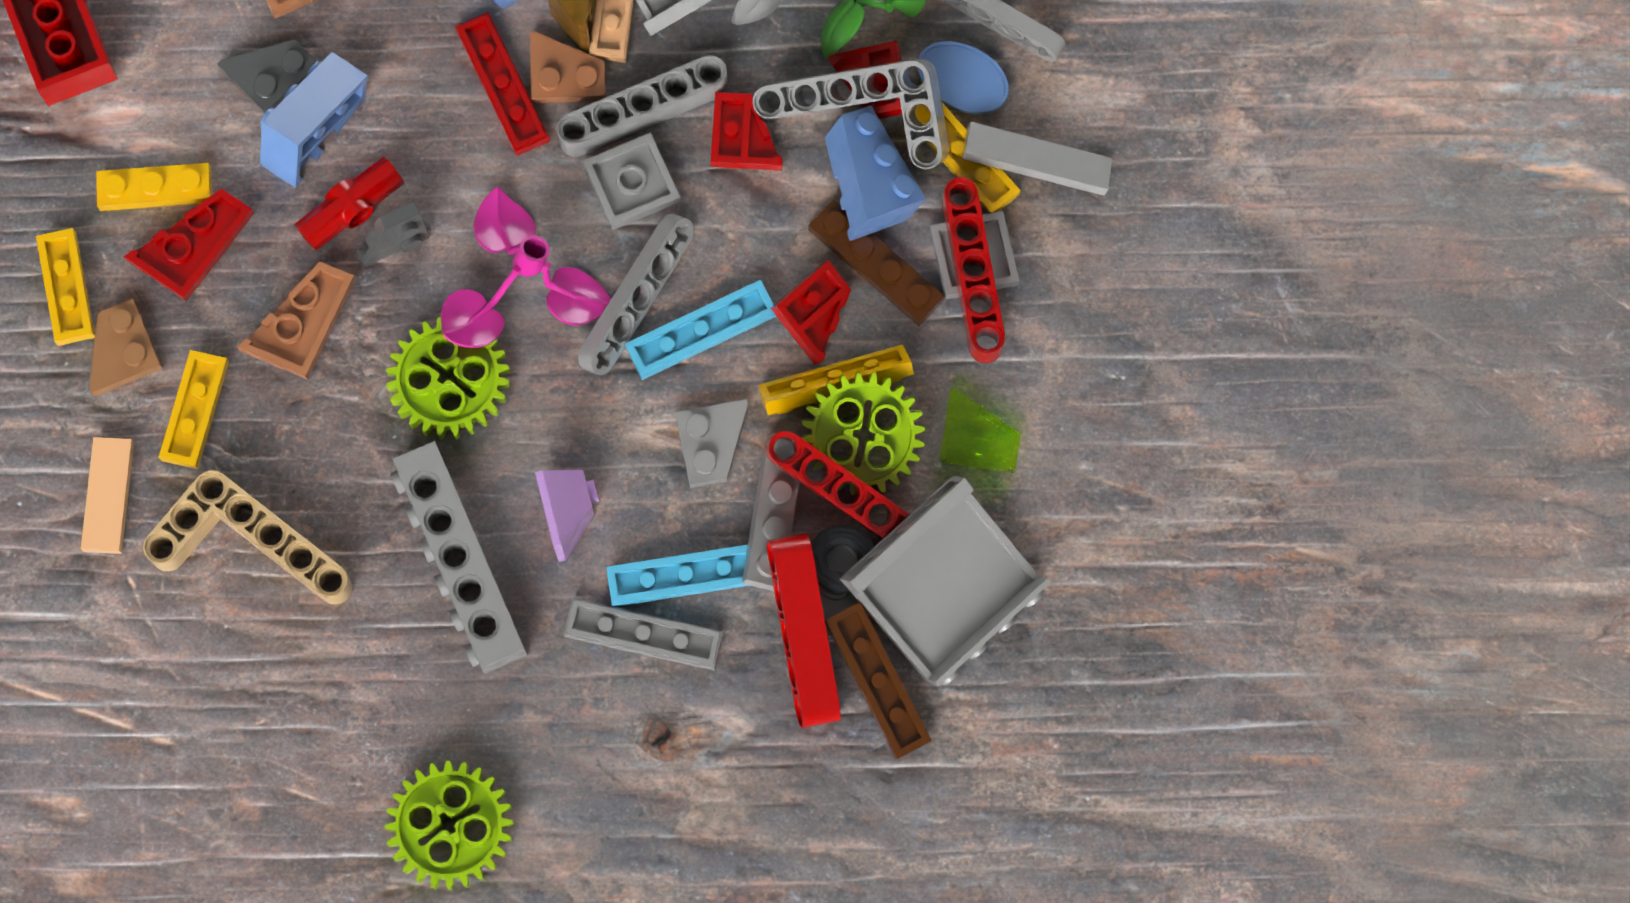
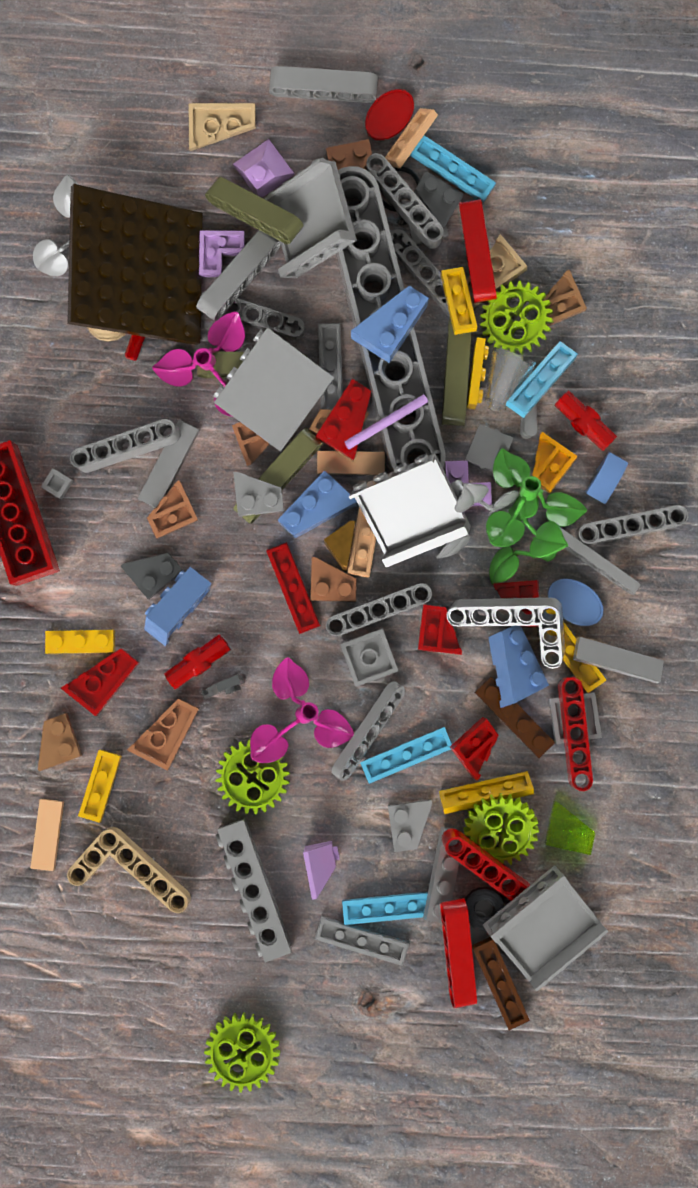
camera: 10 degrees right, 10 degrees up
yellow plate [36,228,95,346] -> none

